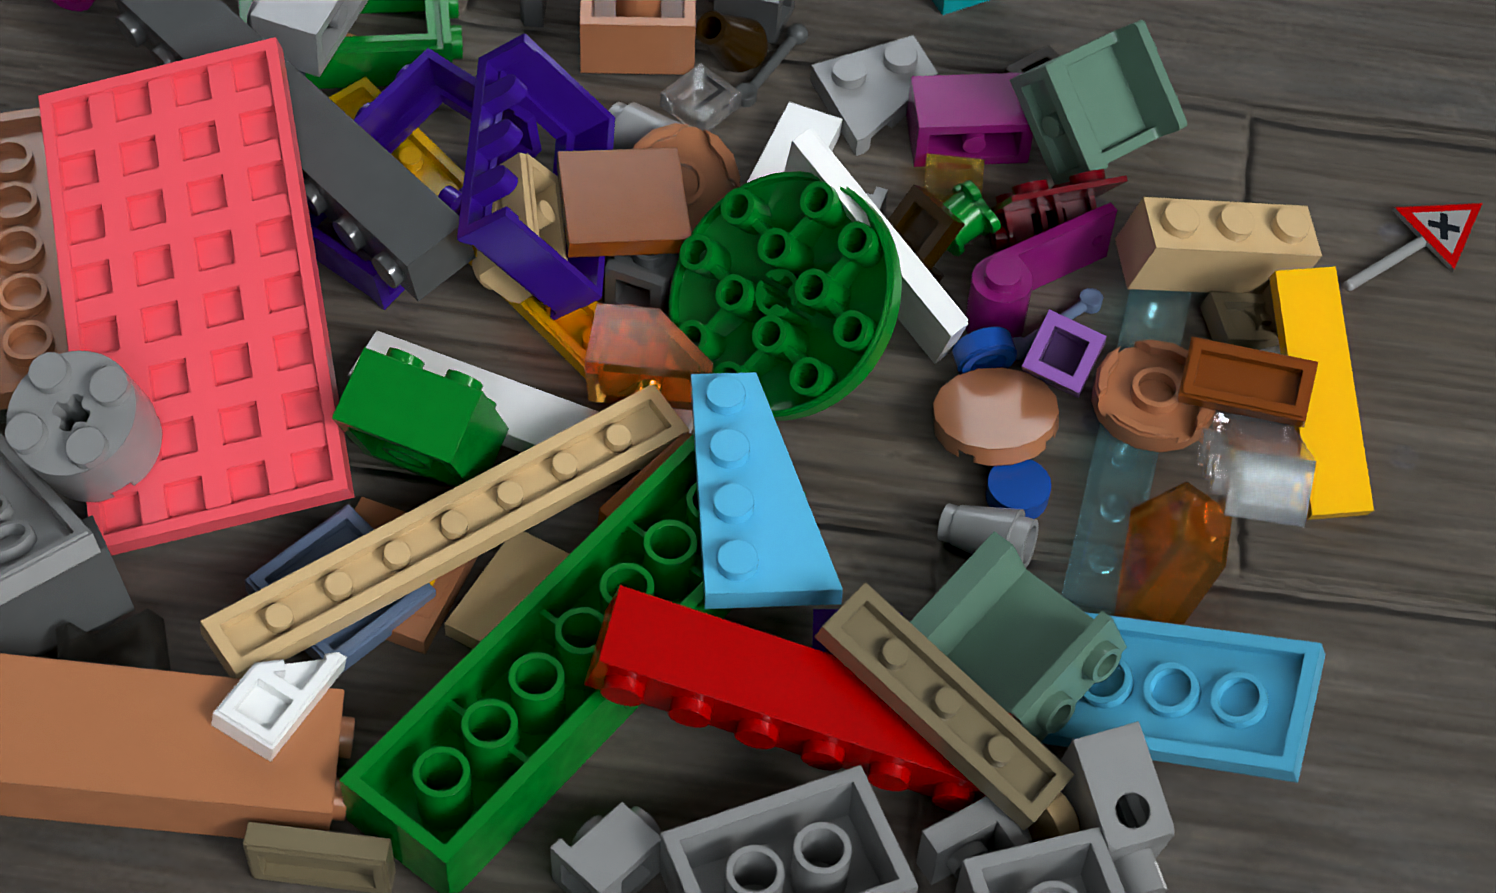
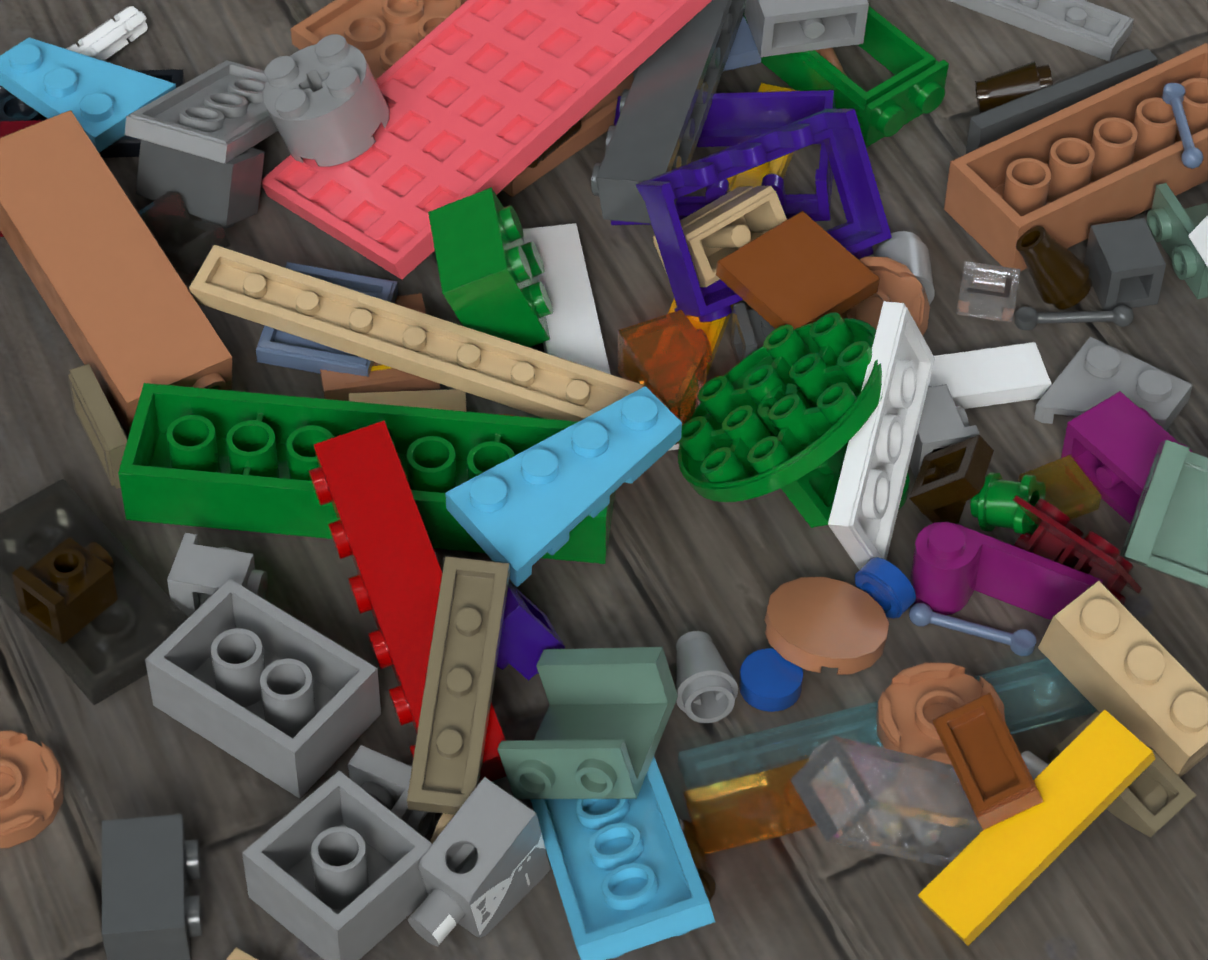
camera: 60 degrees right, 5 degrees down
white tile [211,652,347,762] -> none
medium lavender brick [1022,309,1107,398] -> none

